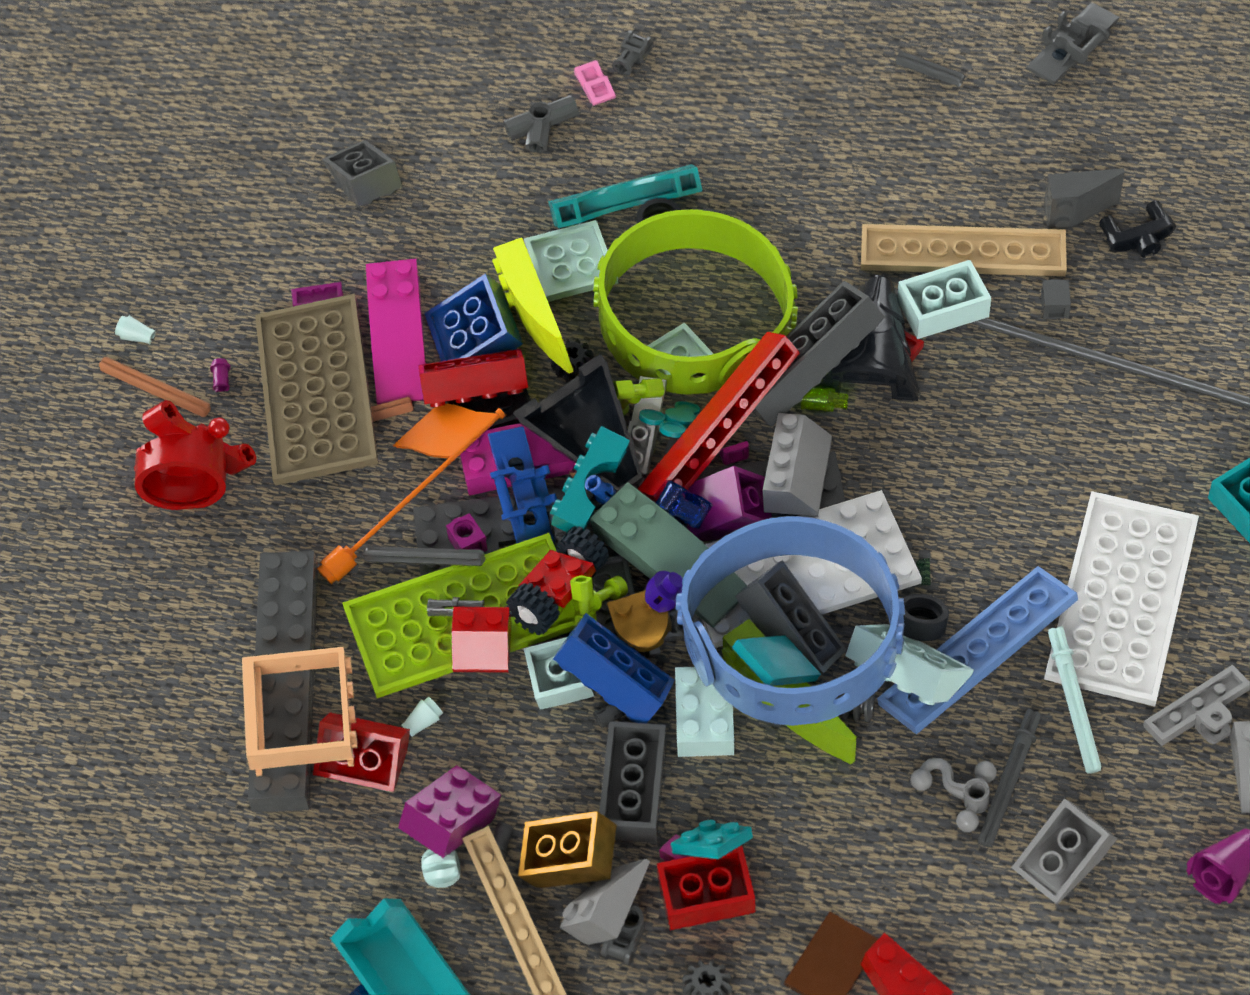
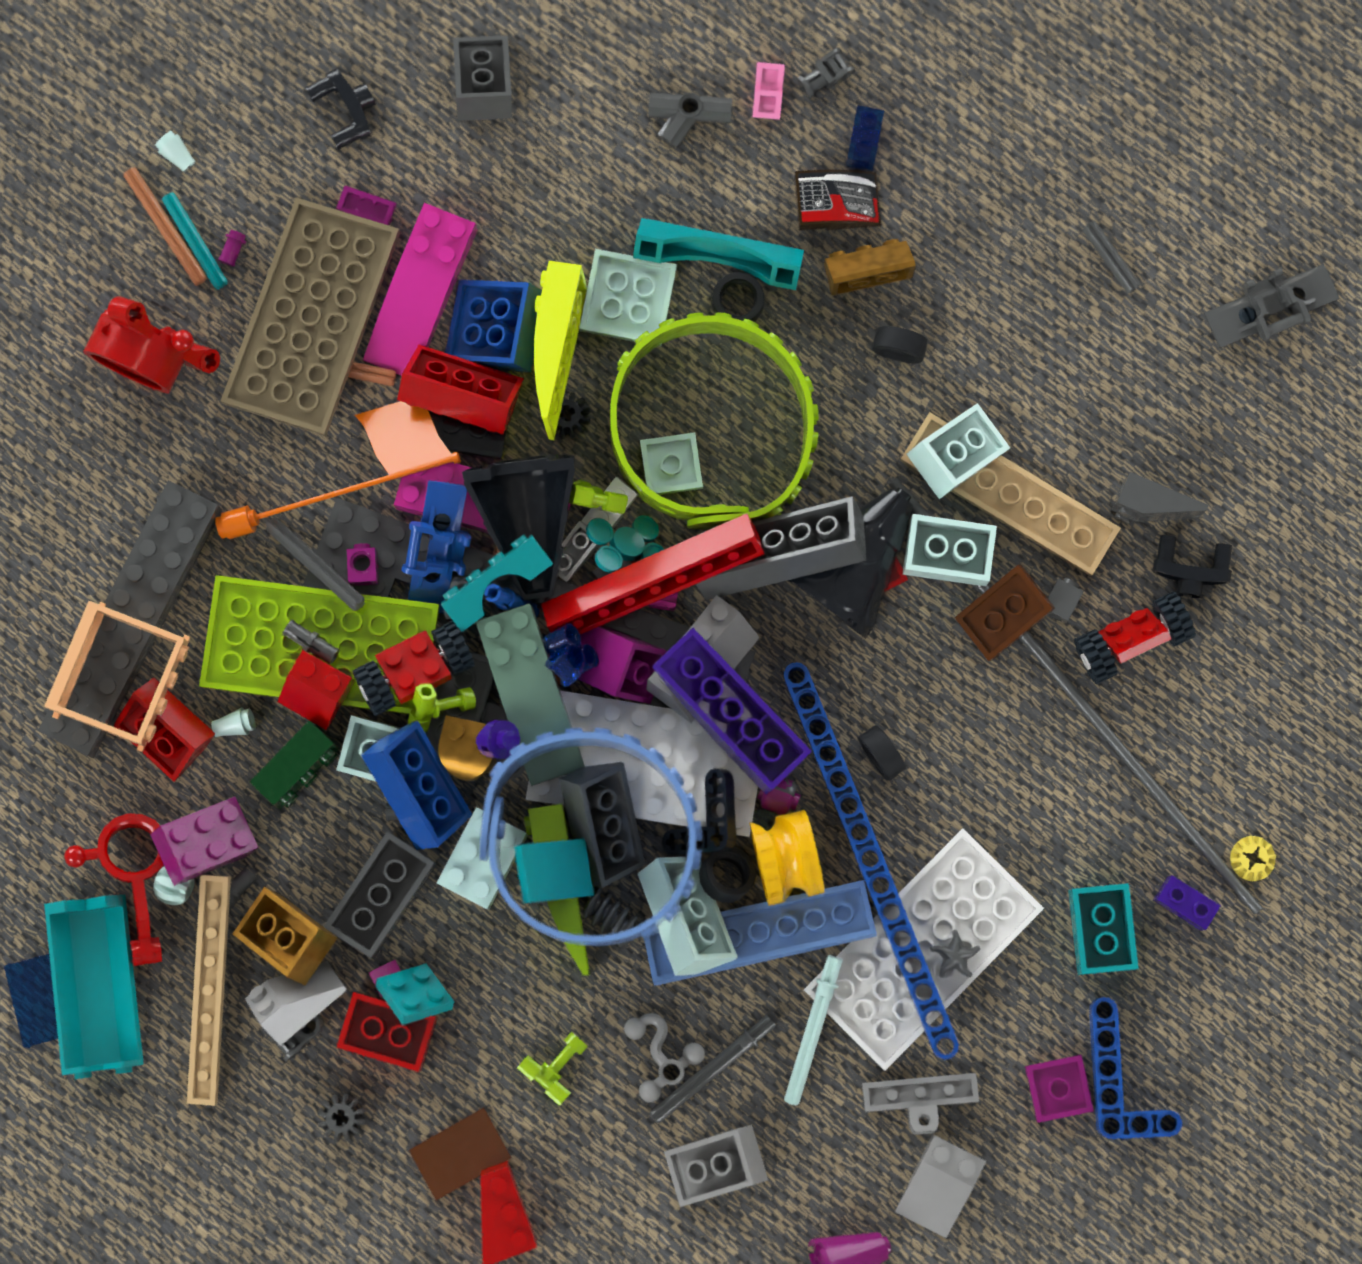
camera: 25 degrees right, 25 degrees up
clear neon green hinge [801,387,848,412] -> none
none -> red piece [64,813,164,966]
none -> teal axle [162,192,228,290]
none -> dark green brick [250,720,339,809]
none -> black connector [305,69,376,150]
none -> lime bar [517,1032,588,1106]
none -> dark purple slope [652,628,812,794]
none -> black beam [662,768,736,855]
none -> yellow piece [749,810,825,906]
none -> magenta head [757,778,801,815]
none -> blue beam [784,662,959,1060]
none -> slope [794,170,881,231]
none -> pearl gold slope [824,239,916,296]
none -> clear blue brick [846,105,885,171]
none -> black tyre [858,725,906,781]
none -> black tyre [872,326,928,364]
none -> light aqua slope [906,403,1010,499]
none -> dark grey animal [930,930,980,978]
none -> reddish brown plate [954,565,1056,661]
none -> plate [1074,591,1196,684]

